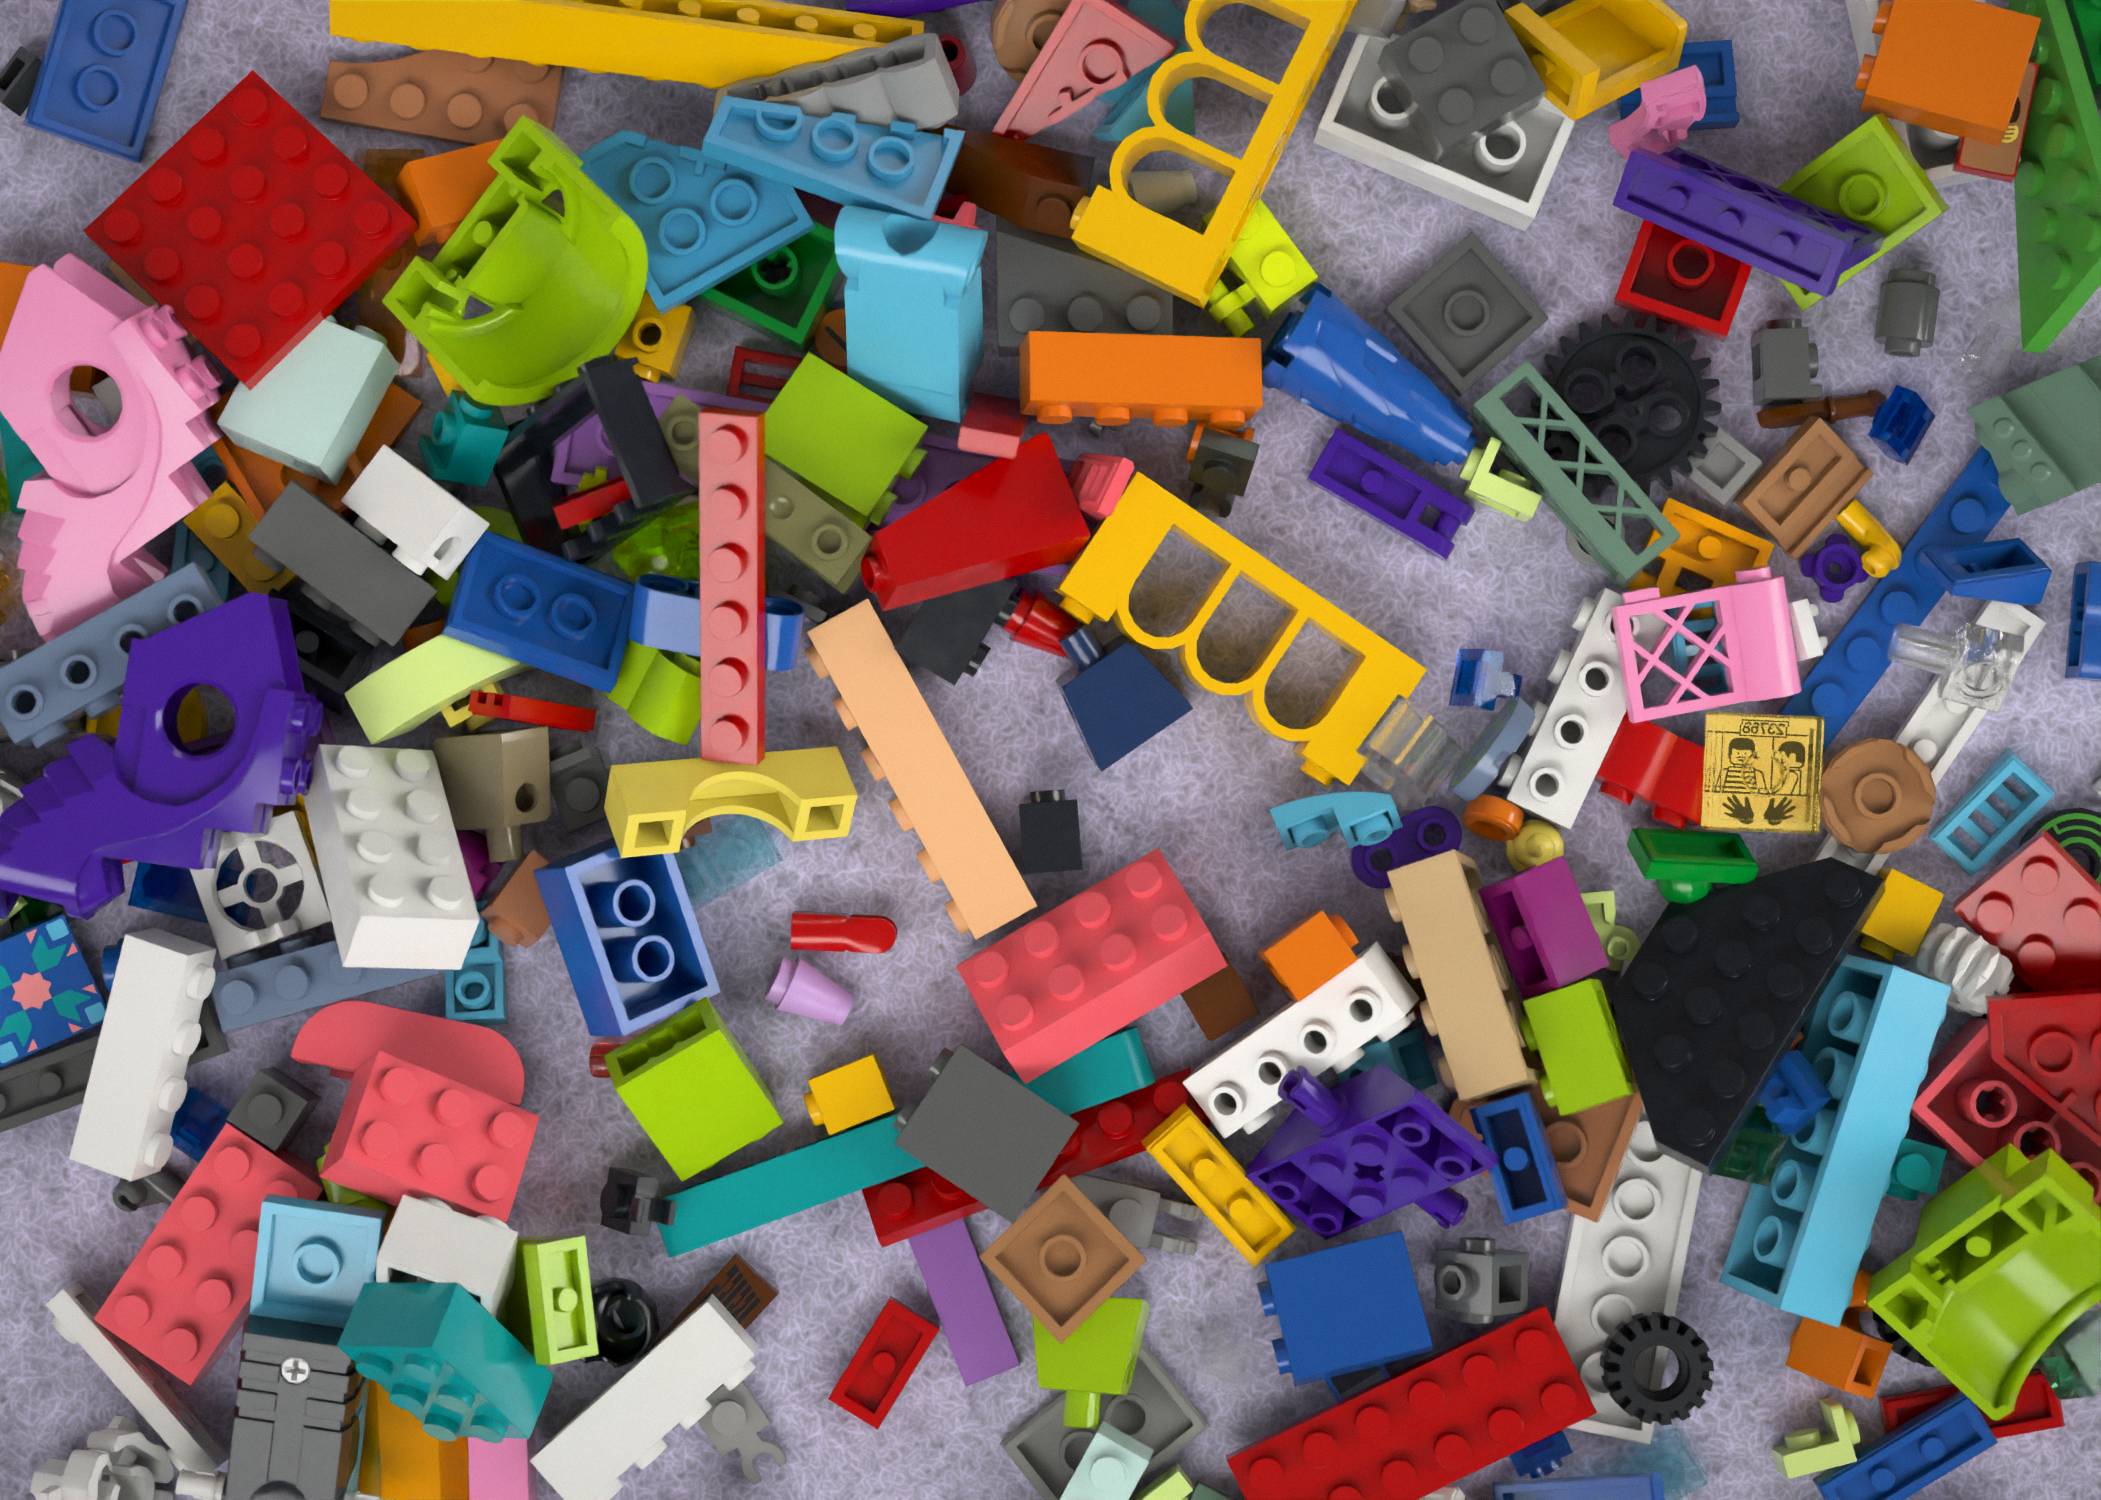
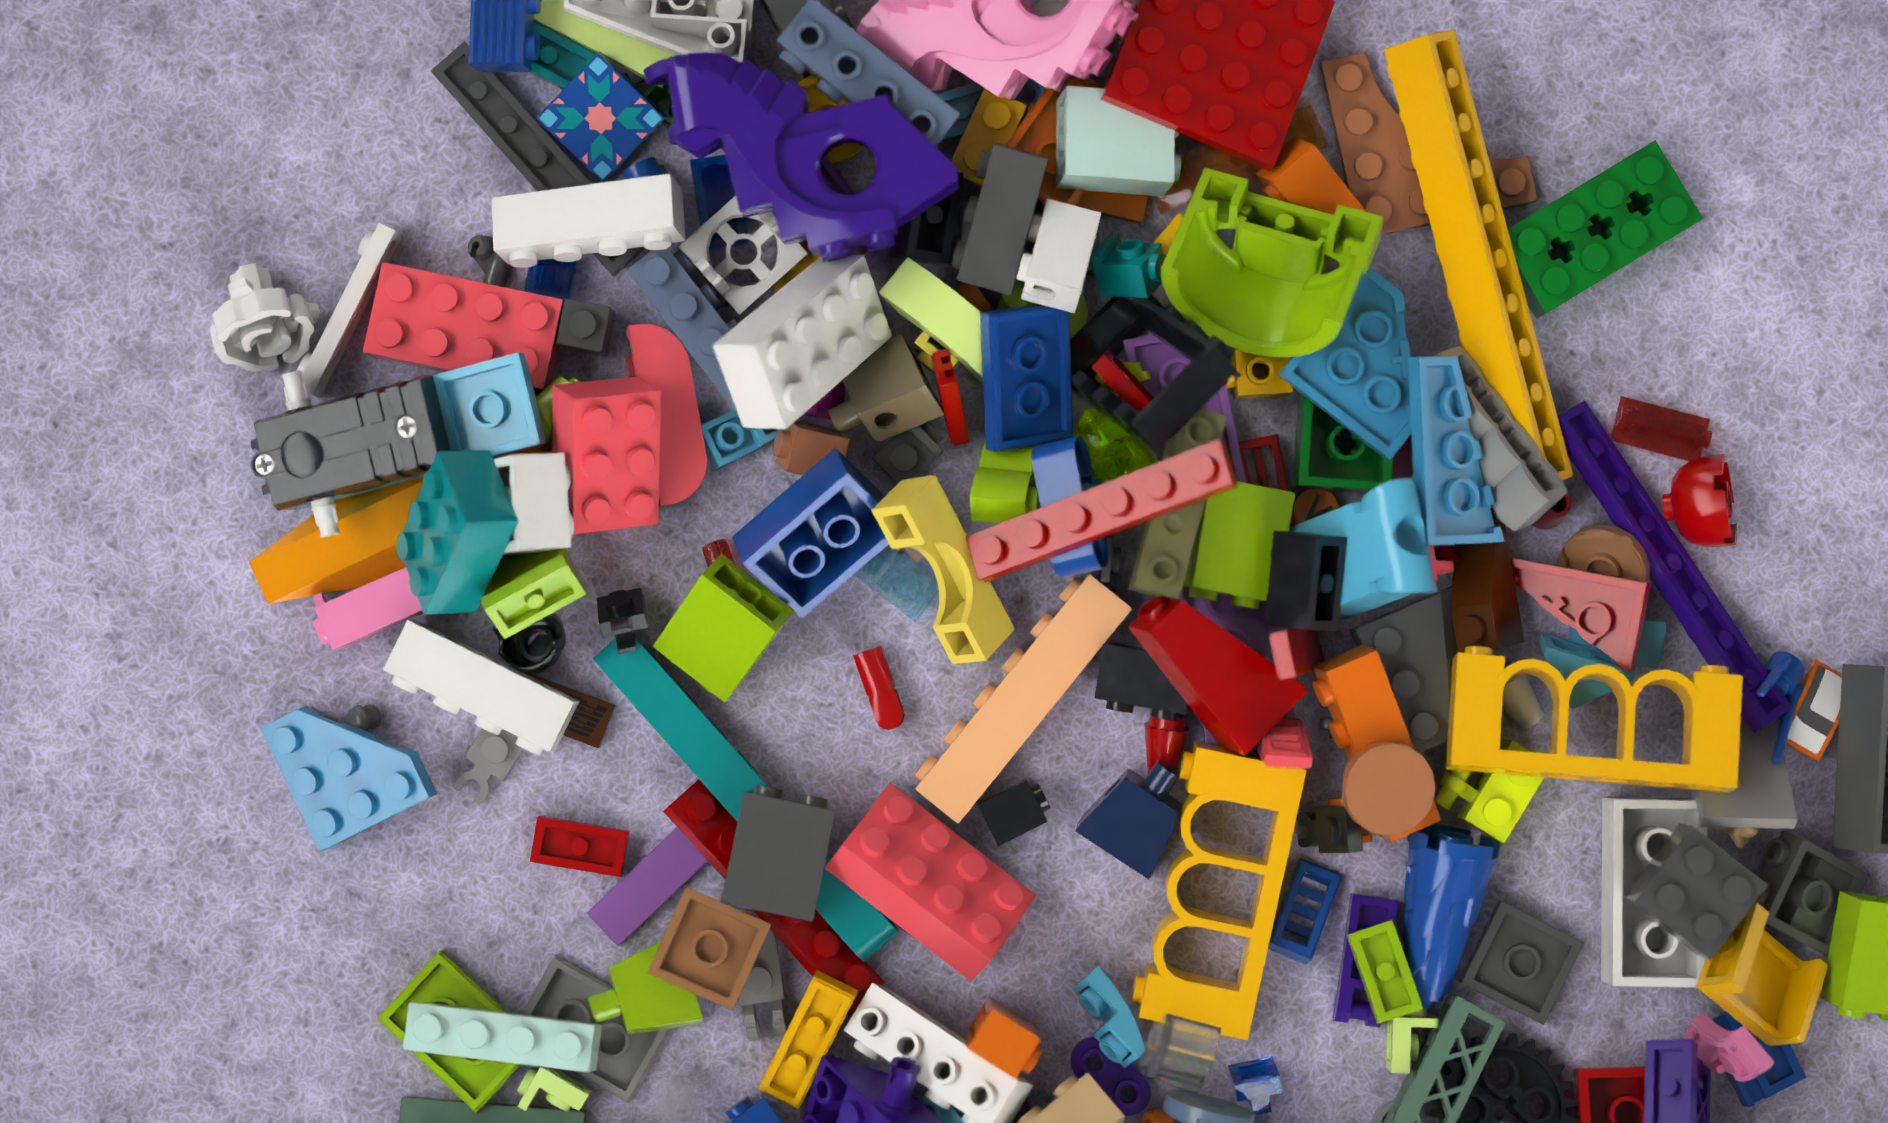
camera: 60 degrees right, 0 degrees up
lavender cone [764,957,855,1027] -> none
yellow brick [803,1052,897,1135] -> none
reddish brown panel [1180,950,1260,1041] -> none
none -> black brick [1265,530,1347,631]
none -> blue slope [1268,858,1343,964]
none -> nougat tile [1341,742,1436,836]
none -> lime plate [1346,920,1423,1024]

